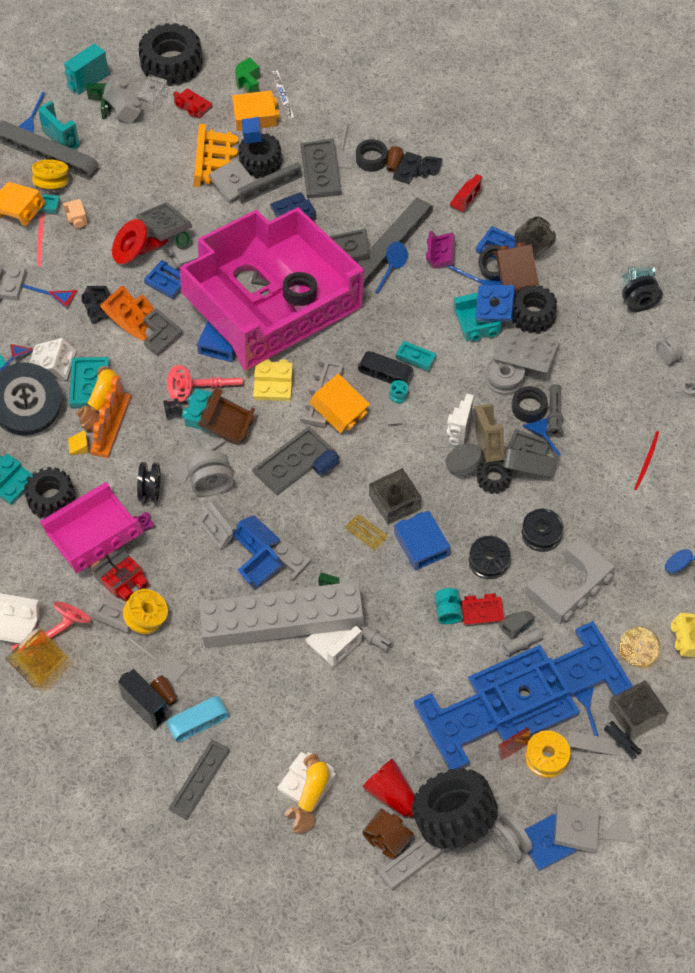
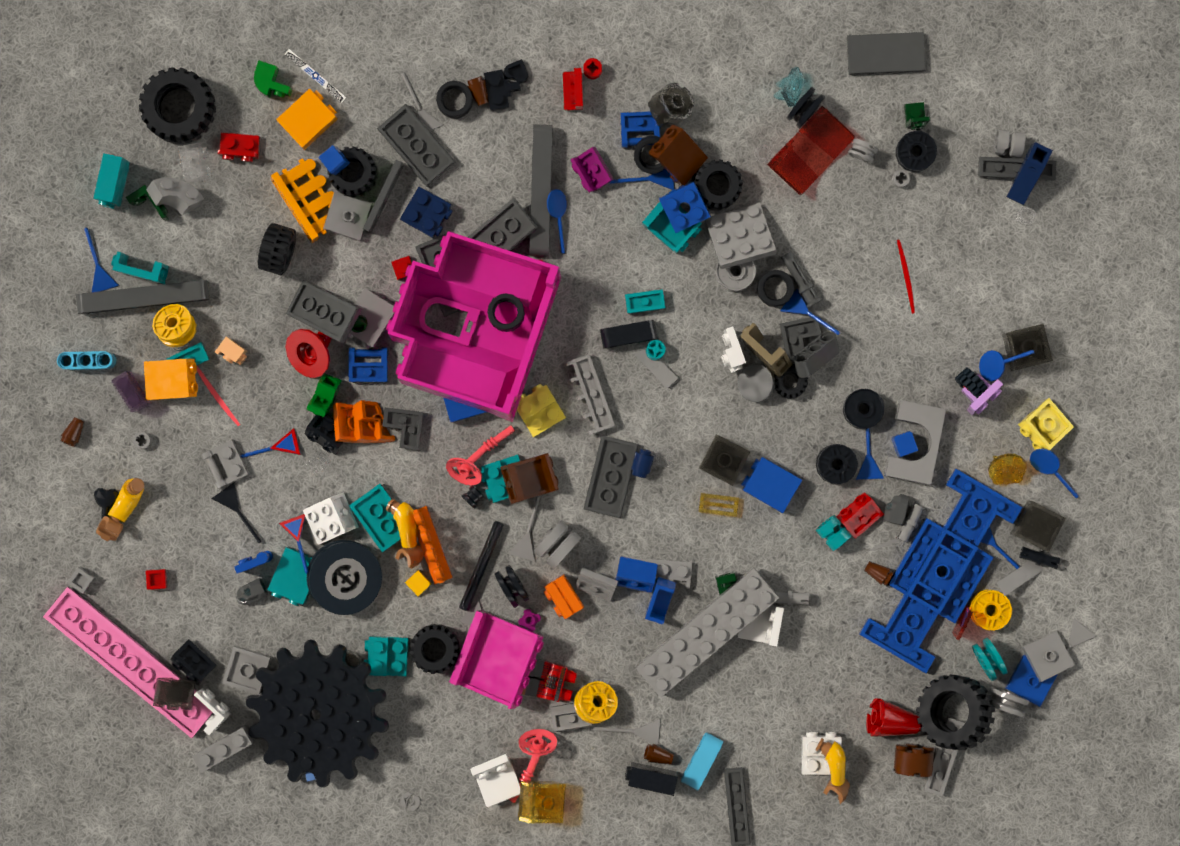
camera: 35 degrees left, 30 degrees up
light orange brick [309,373,370,434] -> none
none -> black tyre [257,223,296,276]
none -> green brick [306,373,342,417]
none -> black axle [459,521,504,611]
none -> orange brick [543,574,584,619]
none -> red wheel [583,58,602,80]
none -> clear red panel [767,105,855,195]
none -> blue piece [856,428,884,480]
none -> reddish brown cone [864,561,894,586]
none -> blue piece [891,431,919,457]
none -> plate [955,367,1003,415]
none -> teal wheel [972,638,1008,681]
none -> blue piece [1030,449,1079,498]

